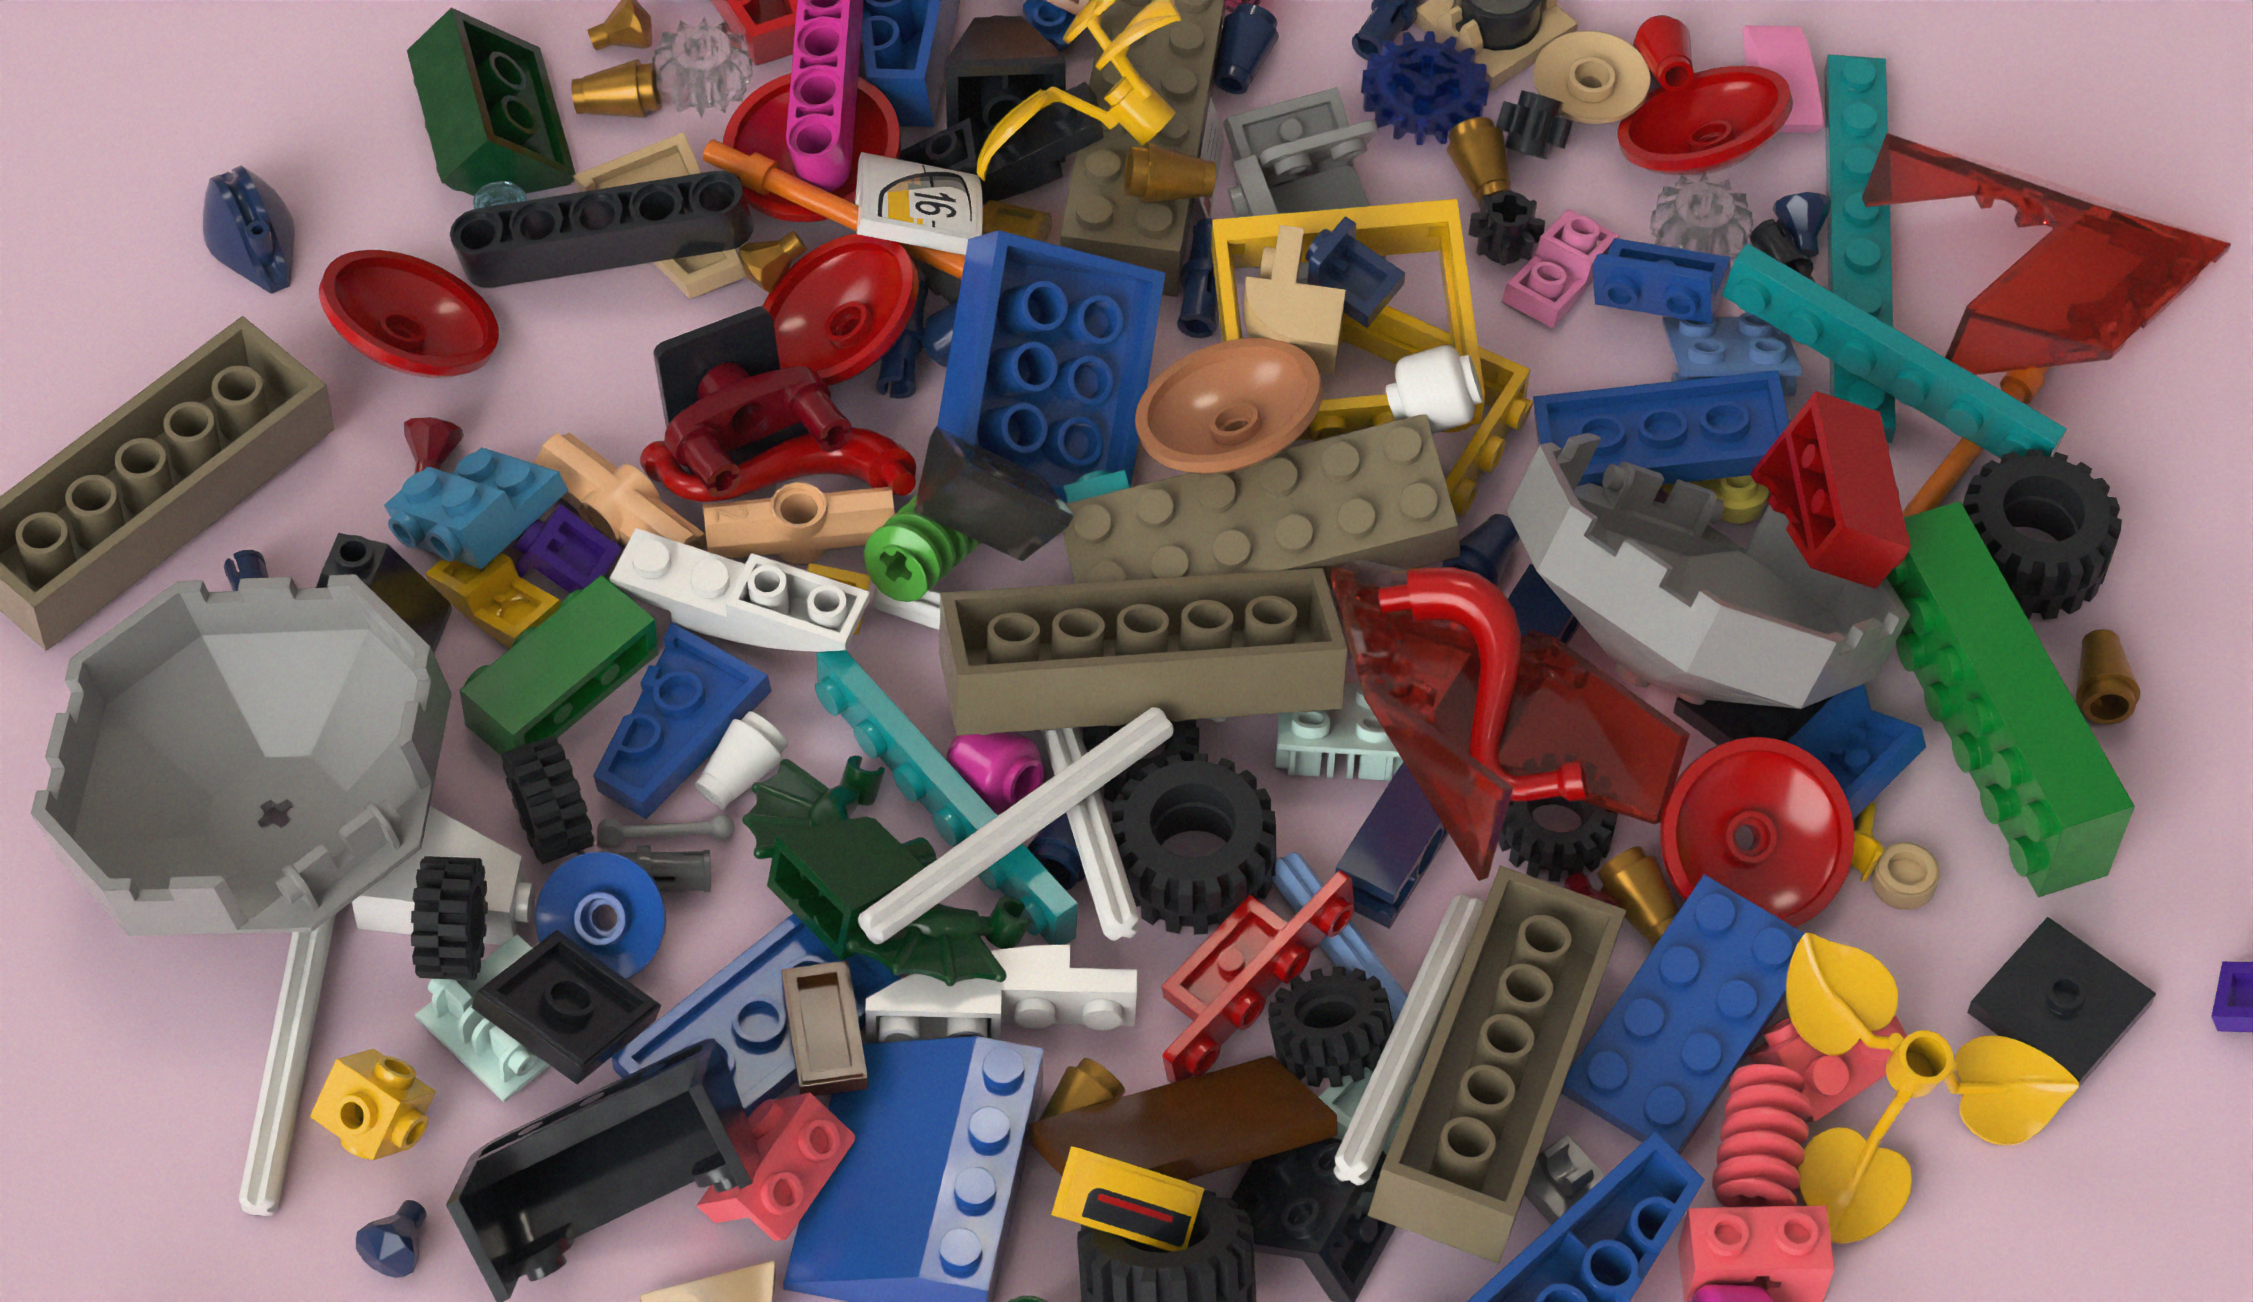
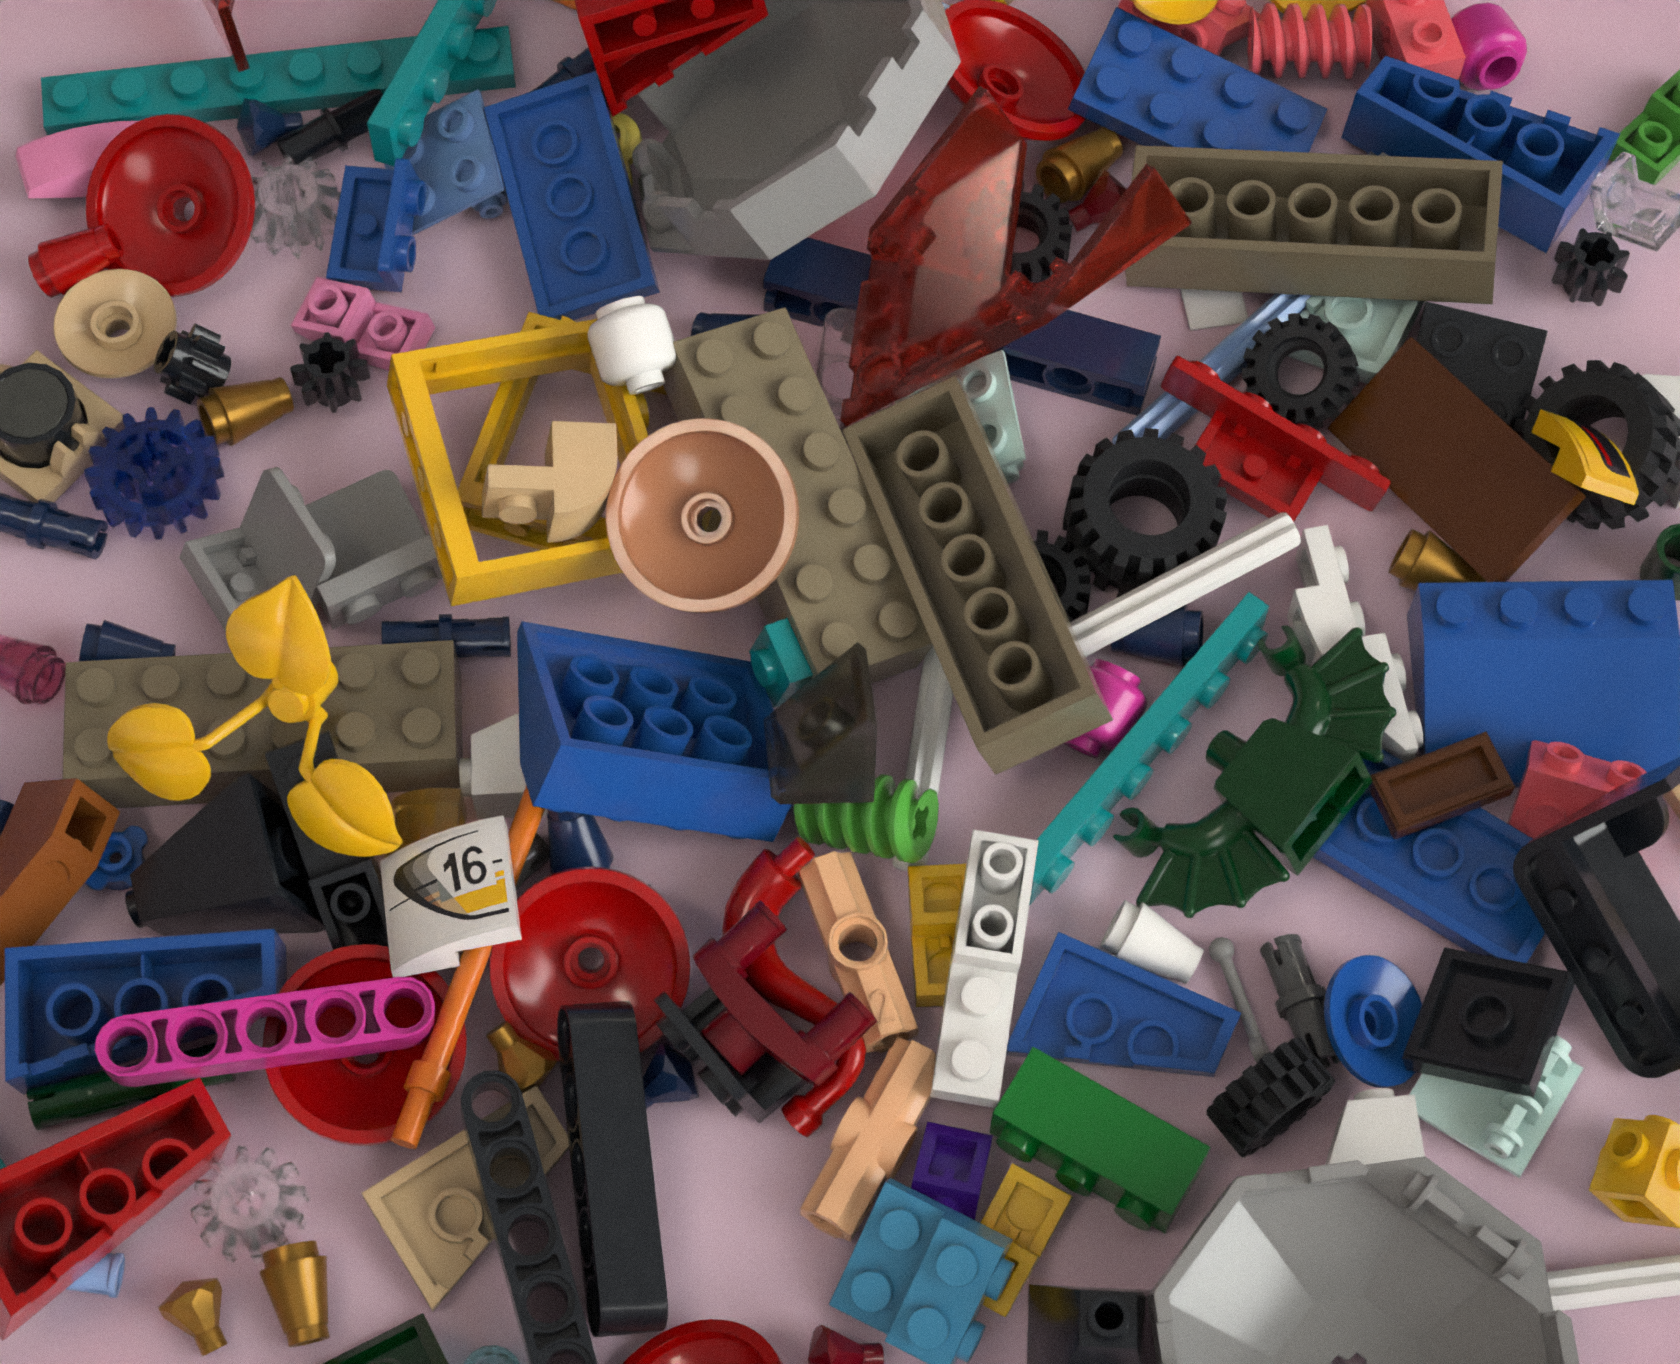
camera: 100 degrees left, 10 degrees up
black tyre [411,856,488,980] -> none
white axle [858,707,1174,944] -> none
pearl gold cone [1124,142,1216,203] -> none
dark blue bracket [1306,216,1405,328] -> none
white axle [1334,894,1484,1186] -> none
red animal [1378,567,1588,802] -> none
none -> black beam [557,1001,668,1337]

